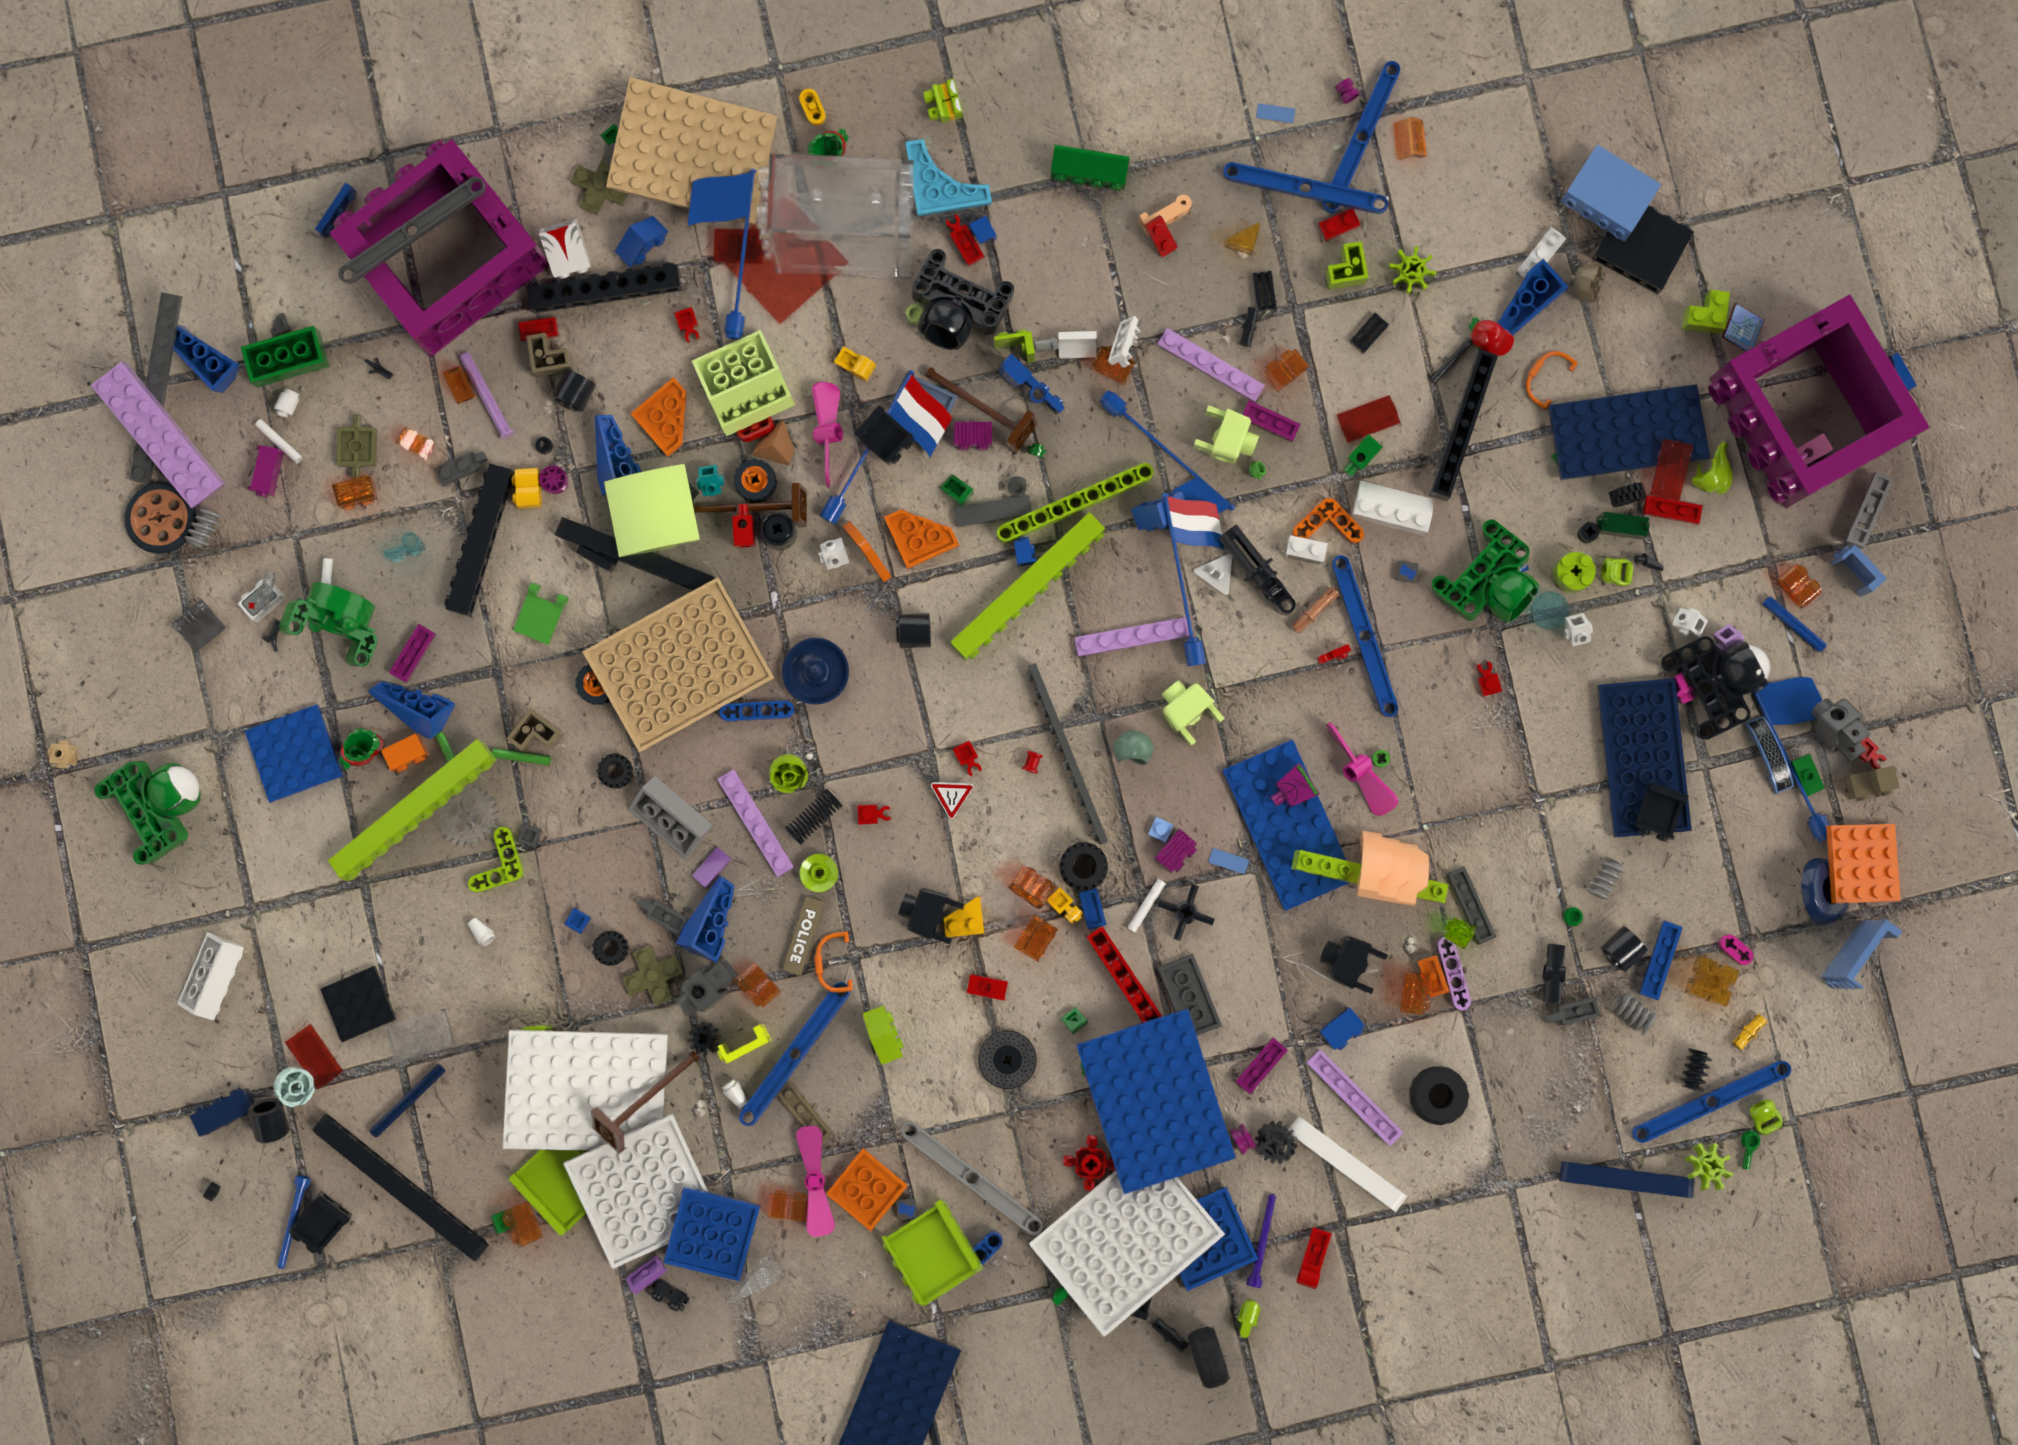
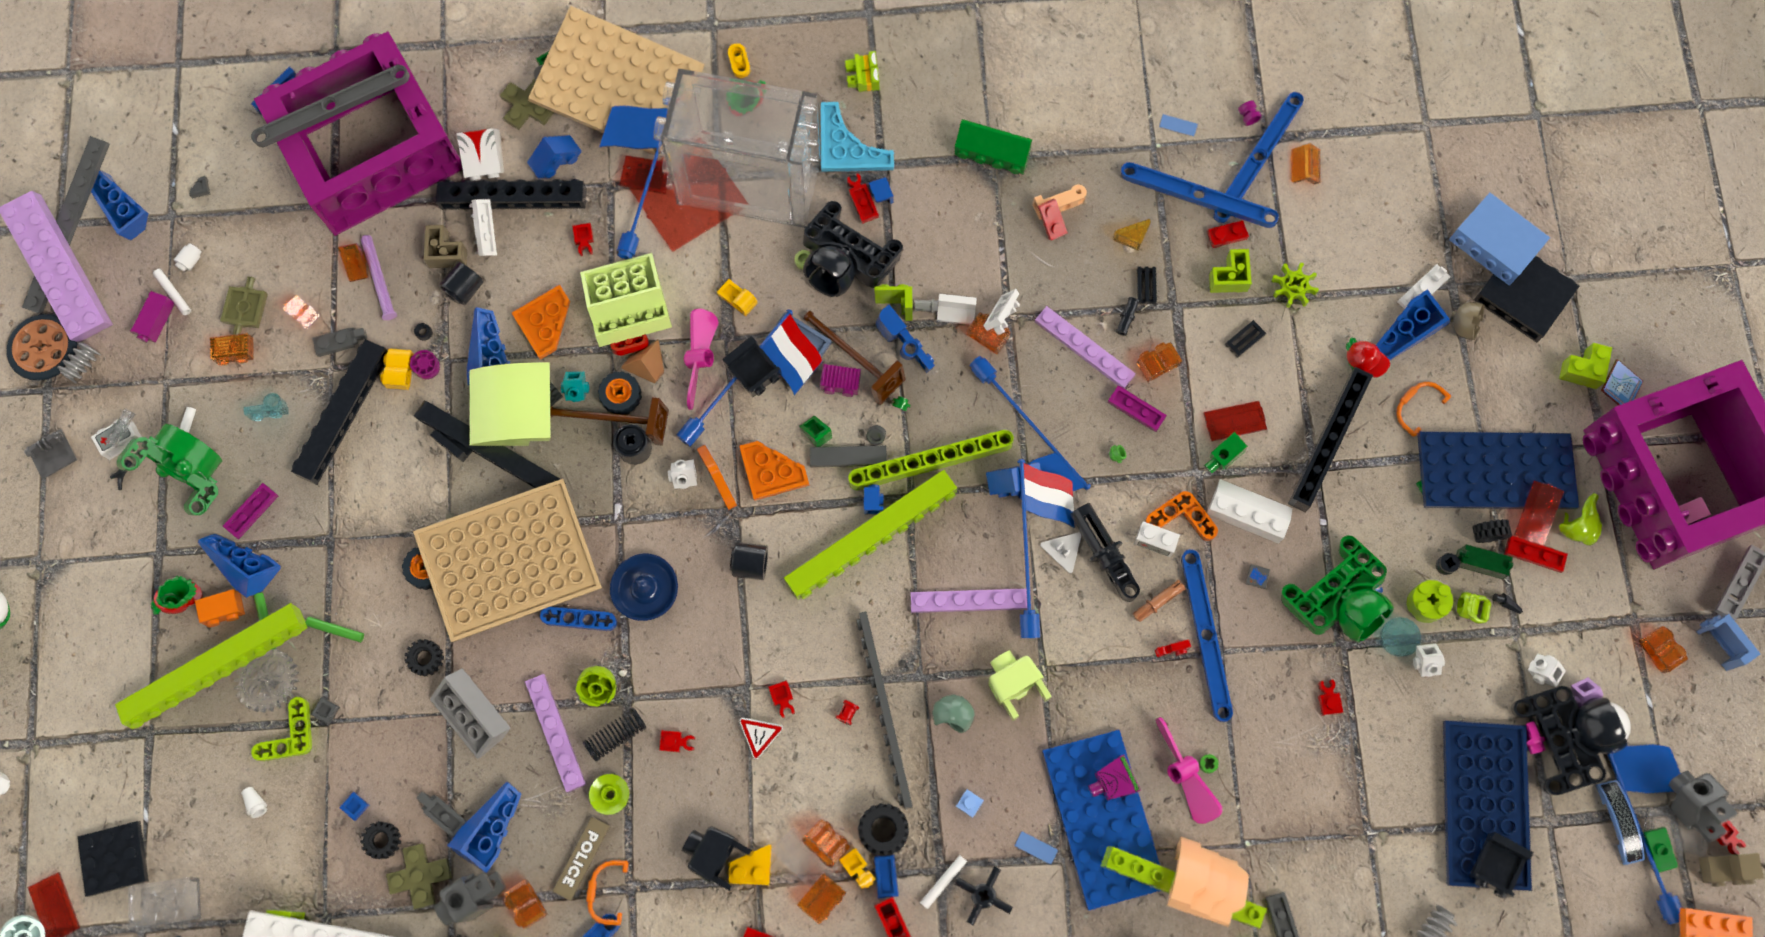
camera: 10 degrees right, 10 degrees down
green brick [241,326,330,388] -> none
blue plate [245,704,344,803] -> none
black bar [365,357,393,380] -> none
dark tan brick [506,708,564,752] -> none
bright green flag [513,583,569,645] -> none
red plate [518,317,559,342] -> none
medium lavender slope [692,847,732,888] -> none
red torso [732,504,757,548] -> none
magenta brick [1154,829,1197,873] -> none
yellowish green piece [1193,405,1259,464] -> none
black bar [1430,338,1473,384] -> none
blue axle [1763,596,1827,652] -> none
none -> white plate [469,200,497,256]

